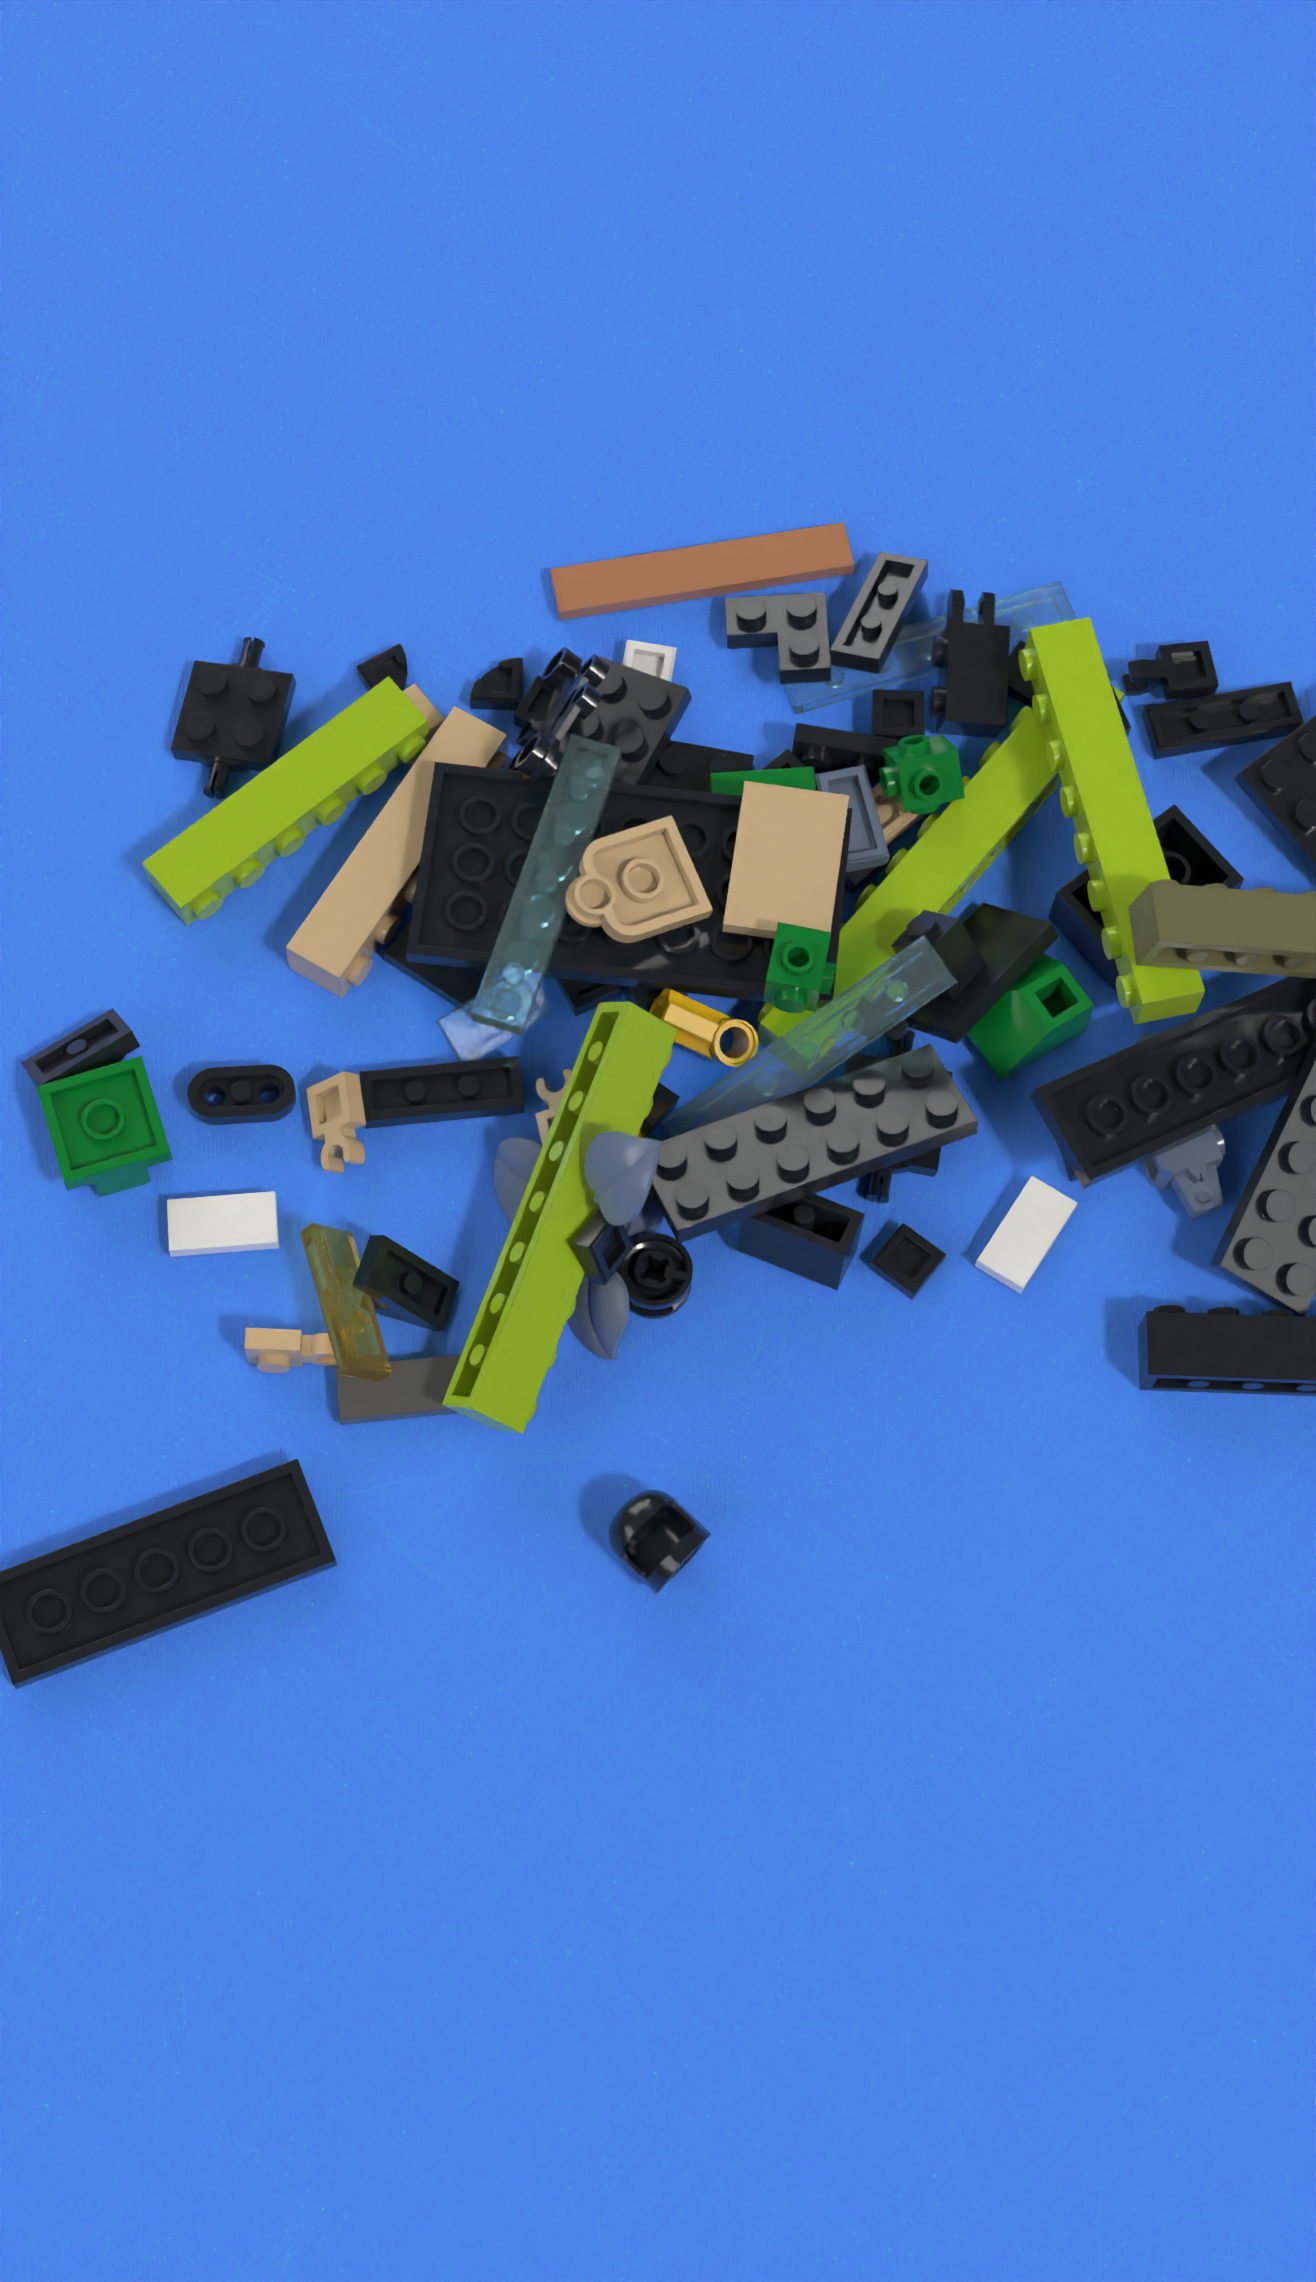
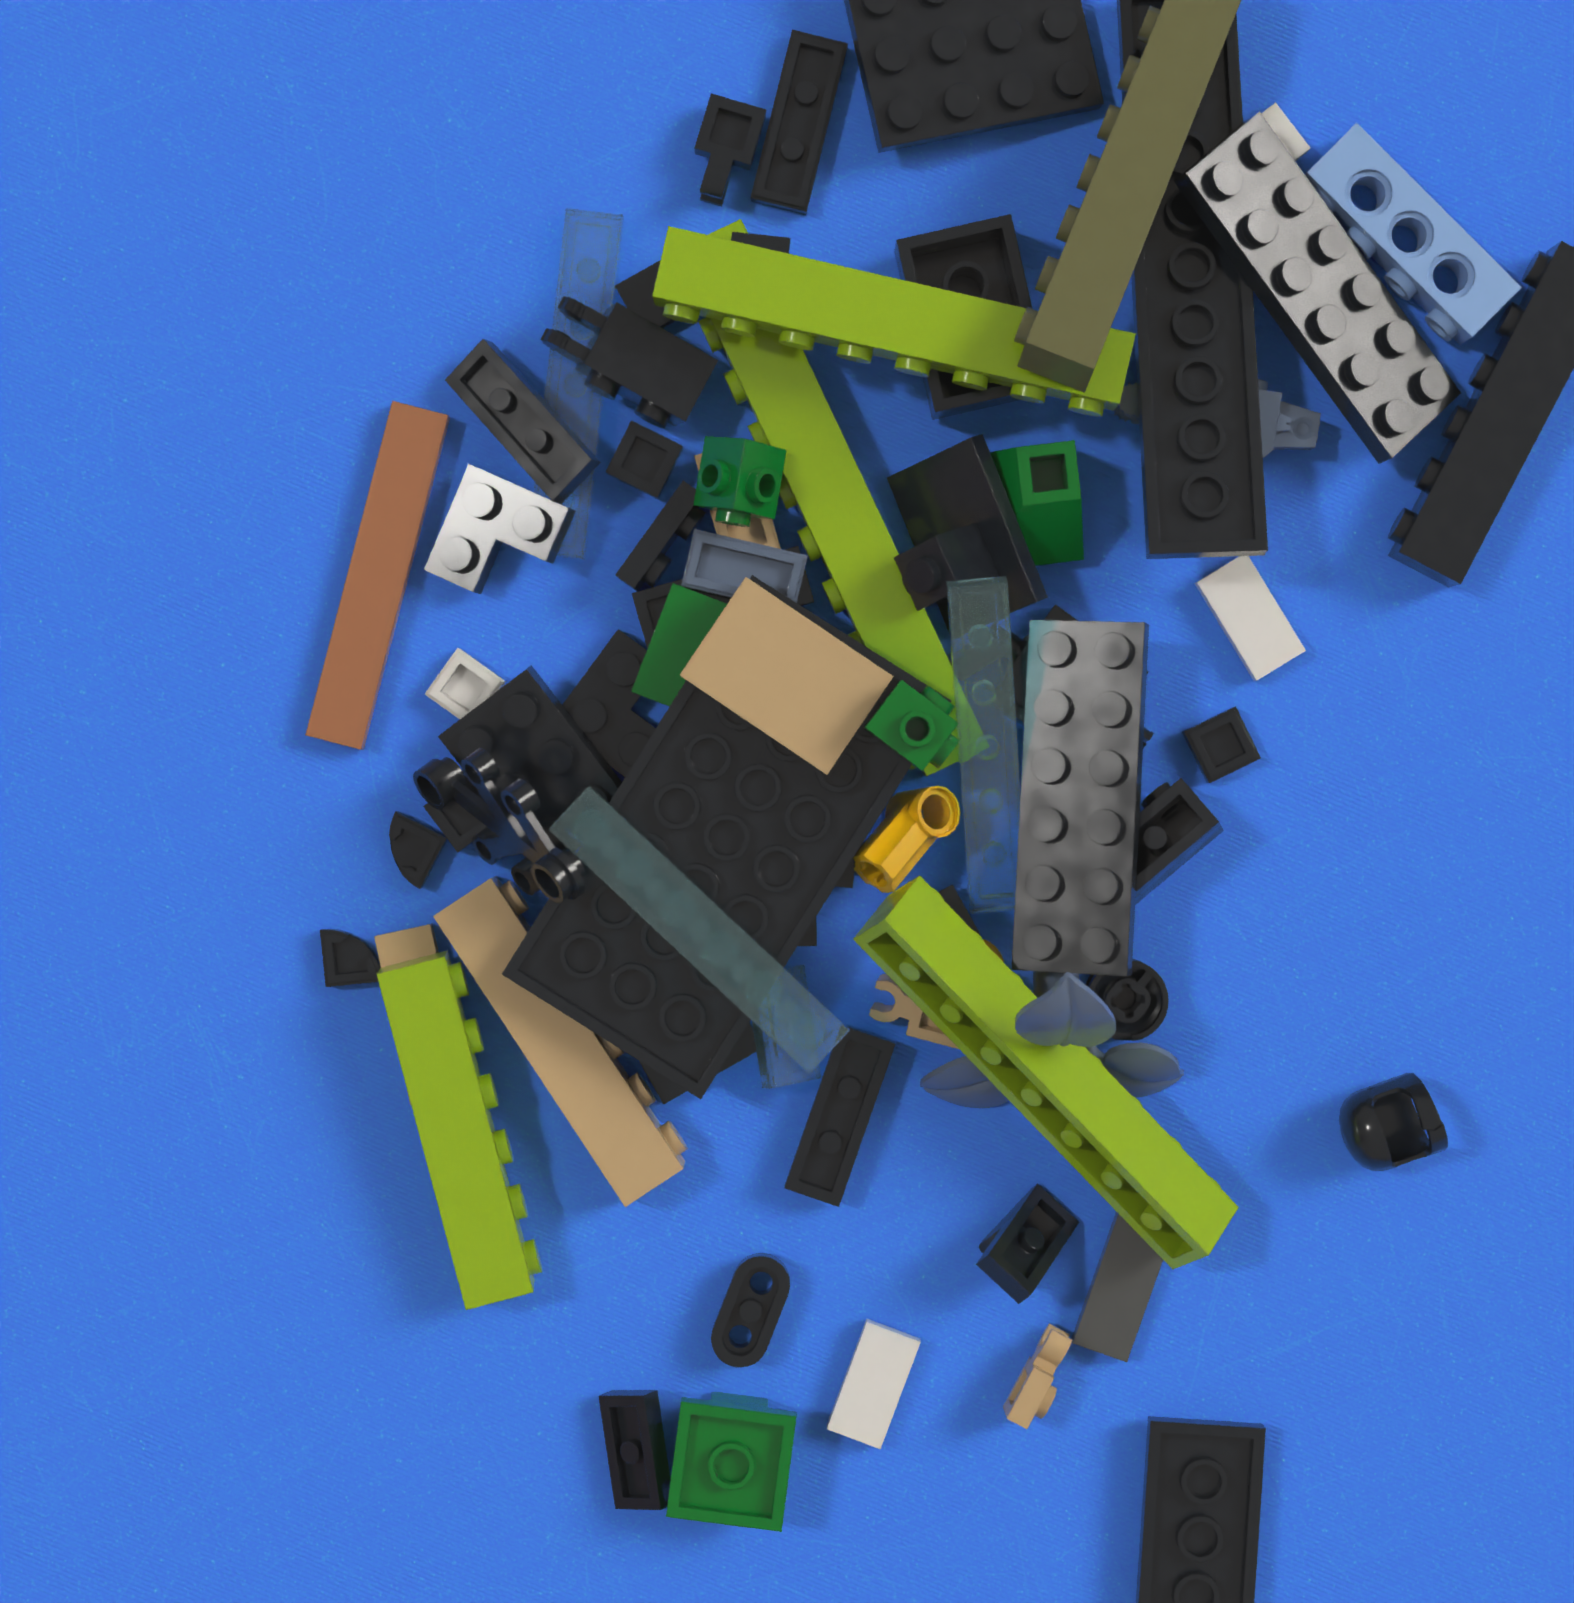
camera: 55 degrees left, 20 degrees up
black plate [170,637,296,799] -> none
clear yellow tile [300,1223,392,1382] -> none
tan plate [306,1071,366,1174] -> none
tan plate [565,815,713,943] -> none
black tile [573,1207,633,1286] -> none

